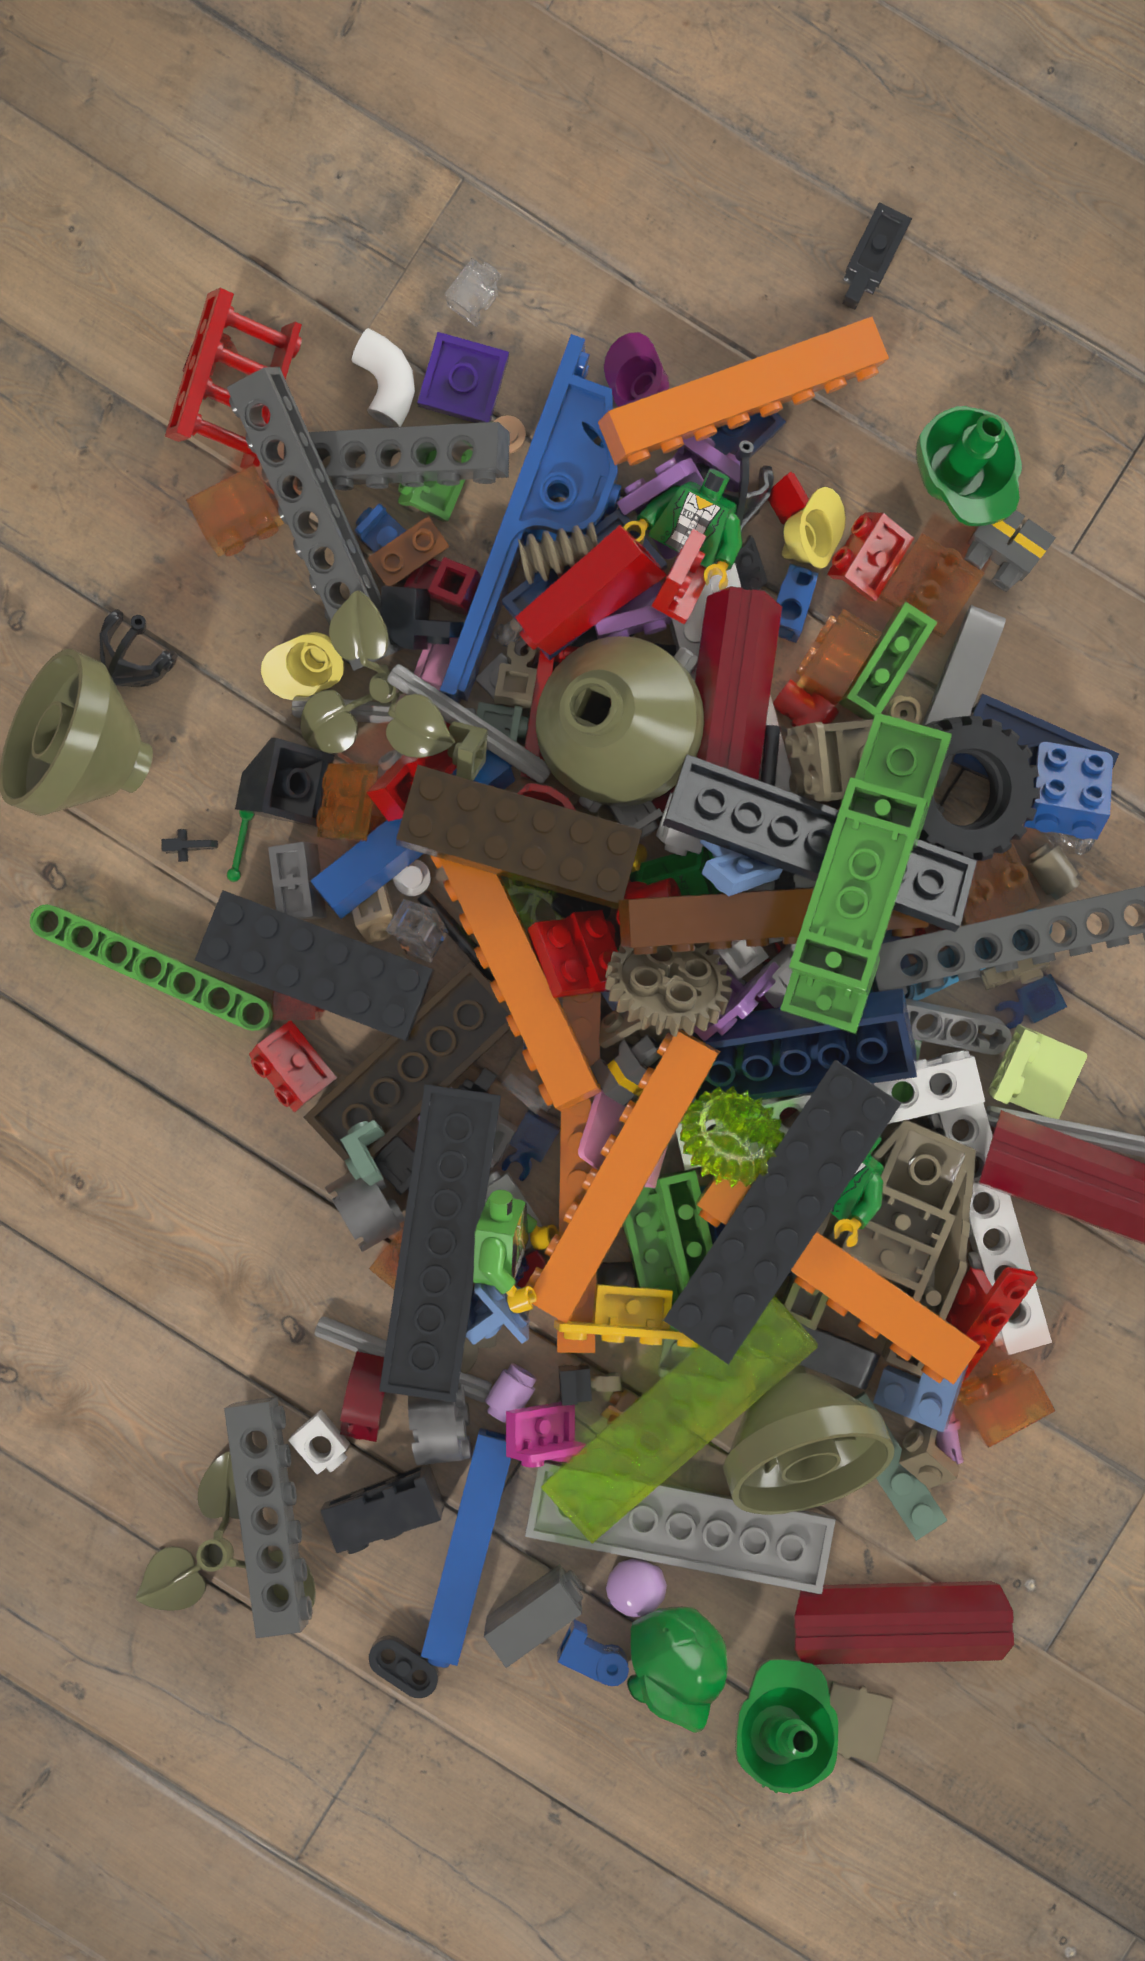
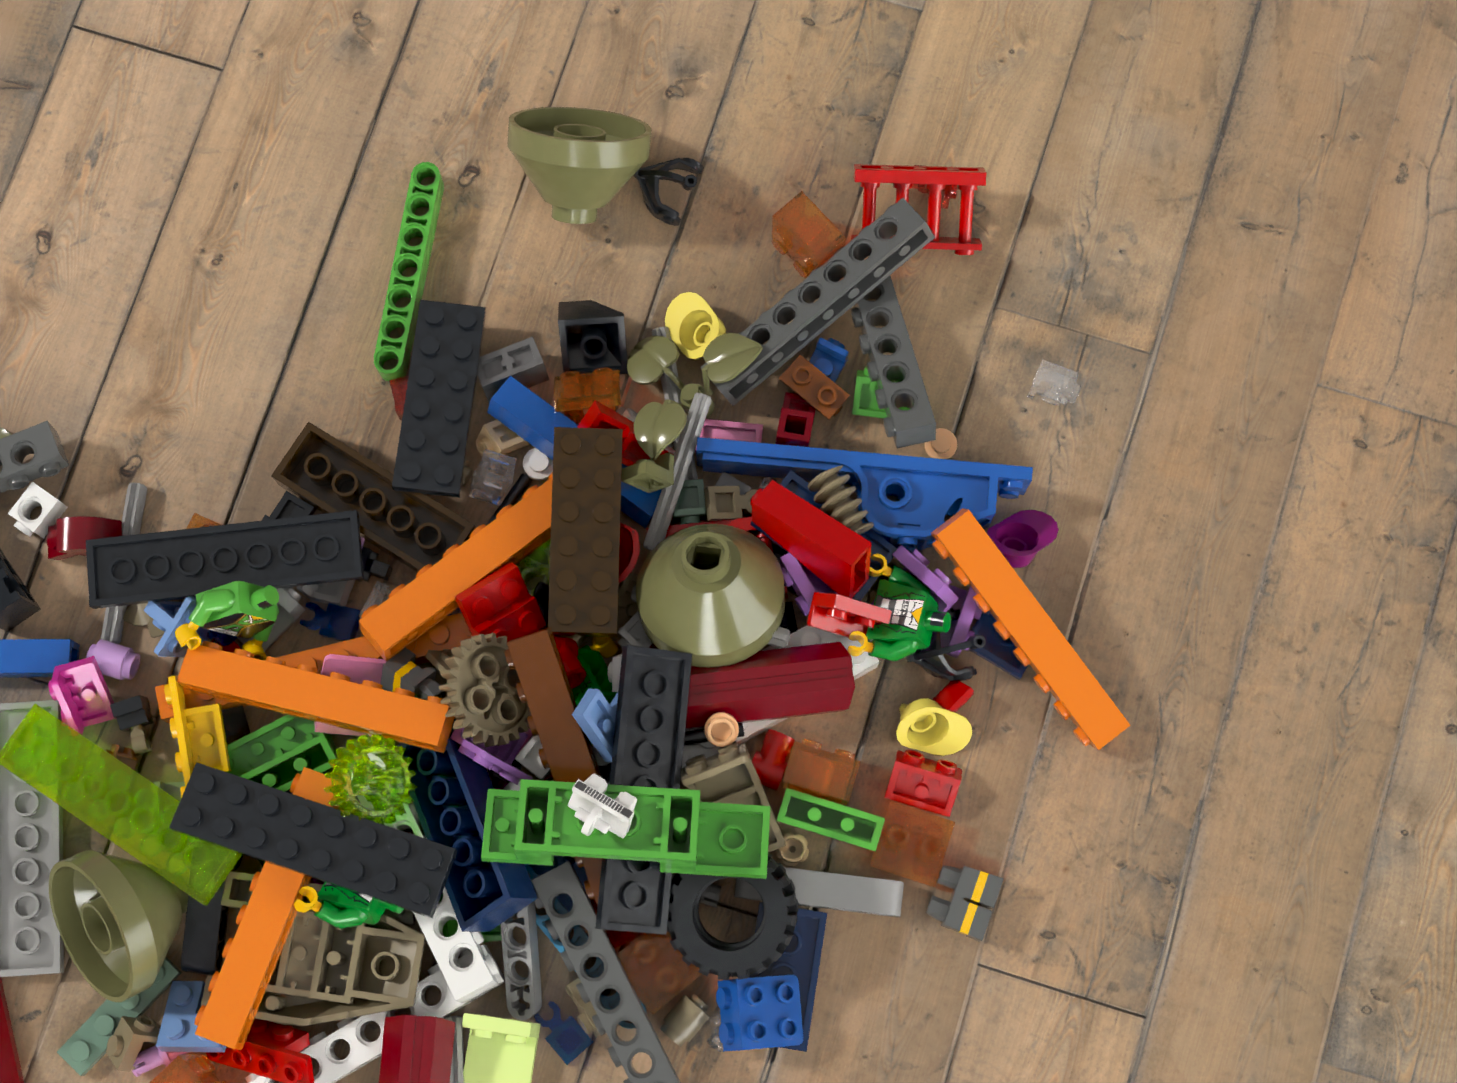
camera: 75 degrees right, 10 degrees down
black piece [161,829,218,862] -> none
green hinge [227,811,255,882] -> none
red bracket [249,1020,337,1112] -> none
flat silver brick [325,1172,405,1252] -> none
sand green bracket [340,1121,385,1186] -> none
white cylinder [352,328,415,428] -> none
black brick [380,586,464,650] -> none
flat silver brick [408,1383,472,1465] -> none
dark purple plate [417,332,509,423] -> none
black piece [734,535,768,590] -> none
blue leg [776,563,819,643] -> none
black hinge [842,202,912,310] -> none
green piece [916,406,1022,526] -> none
none -> white hips [568,774,637,838]
none -> light nougat plate [704,712,739,747]

